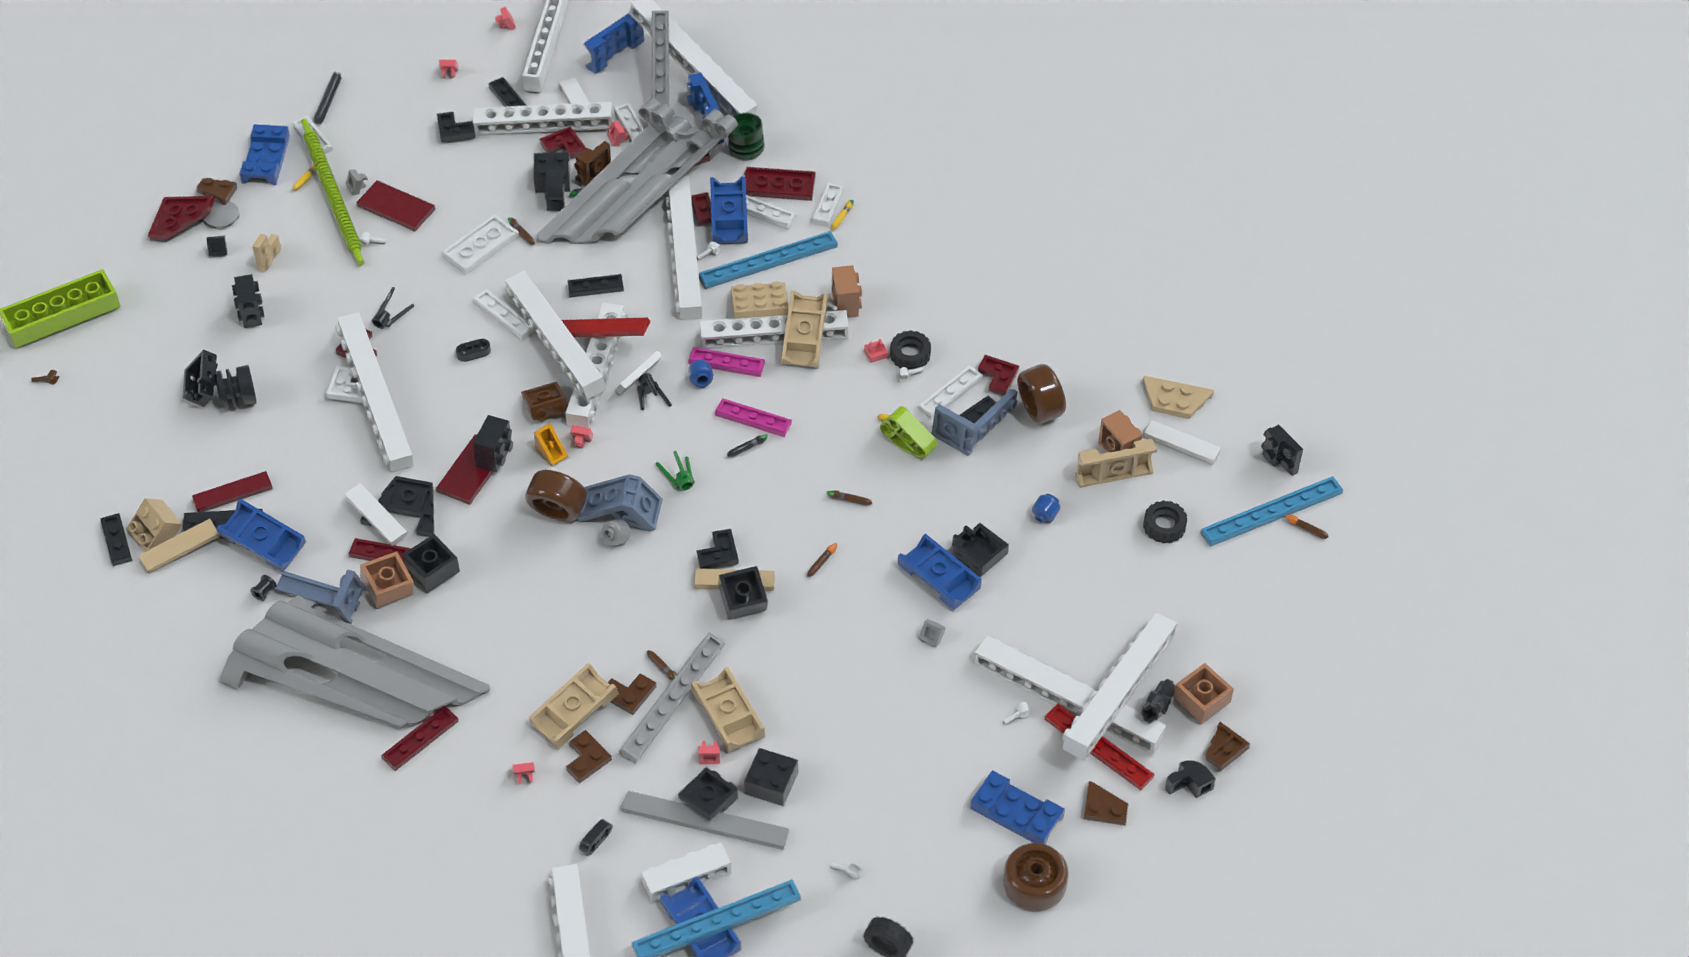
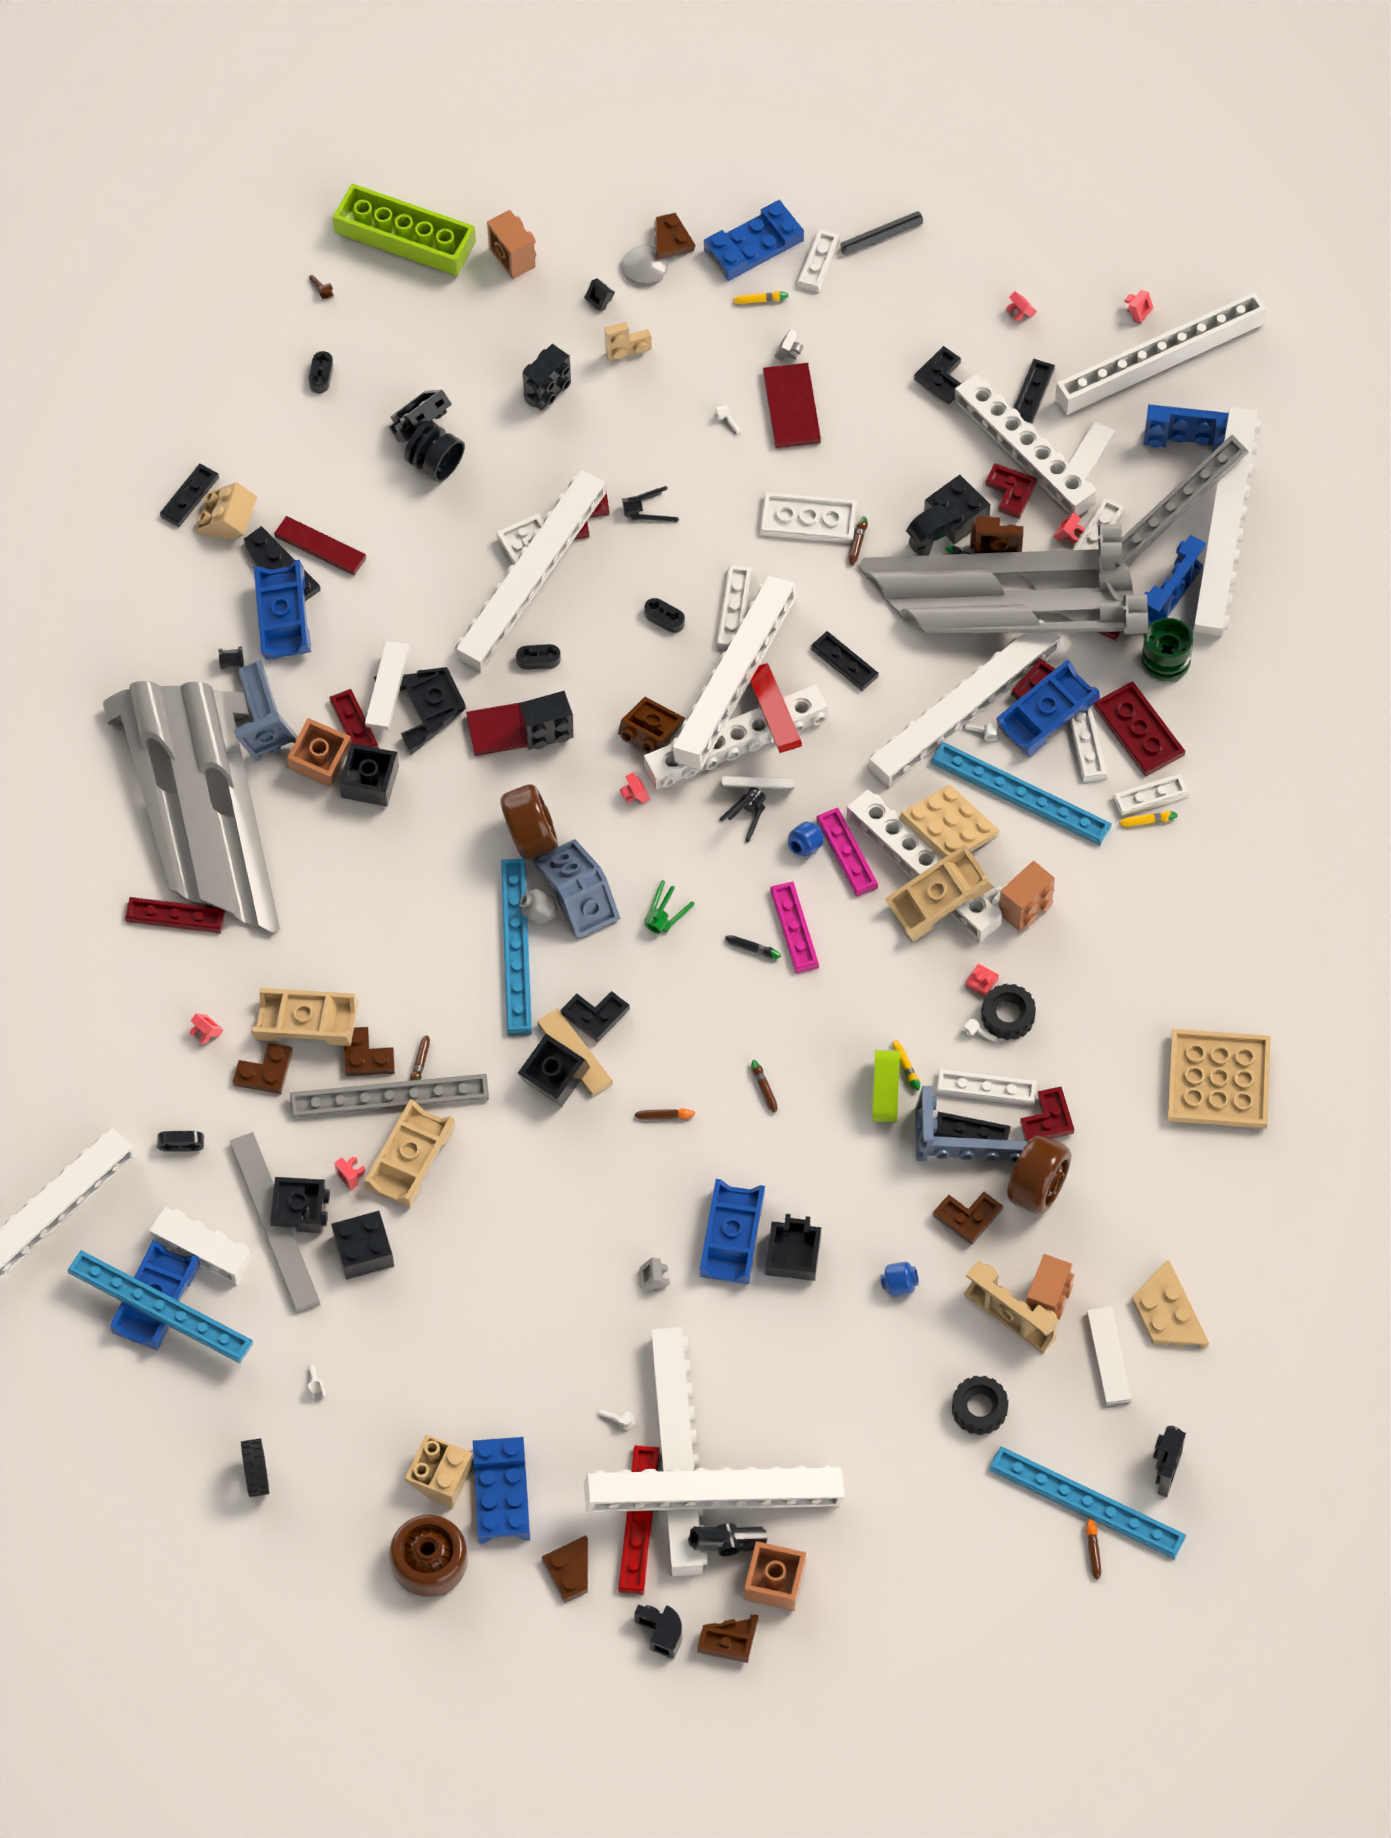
camera: 55 degrees right, 10 degrees up
tan tile [139,519,220,574] -> none
dark red plate [148,196,215,240] -> none
lime hose [301,118,364,266] -> none
light orange slope [534,423,568,465] -> none
none -> black beam [309,351,333,393]
none -> tan slope [405,1434,474,1508]
none -> nougat brick [487,210,537,279]
none -> dark azure tile [501,859,532,1035]
none -> black beam [516,644,561,670]
none -> reddish brown plate [933,1192,1003,1245]
none -> tan plate [1167,1029,1271,1129]

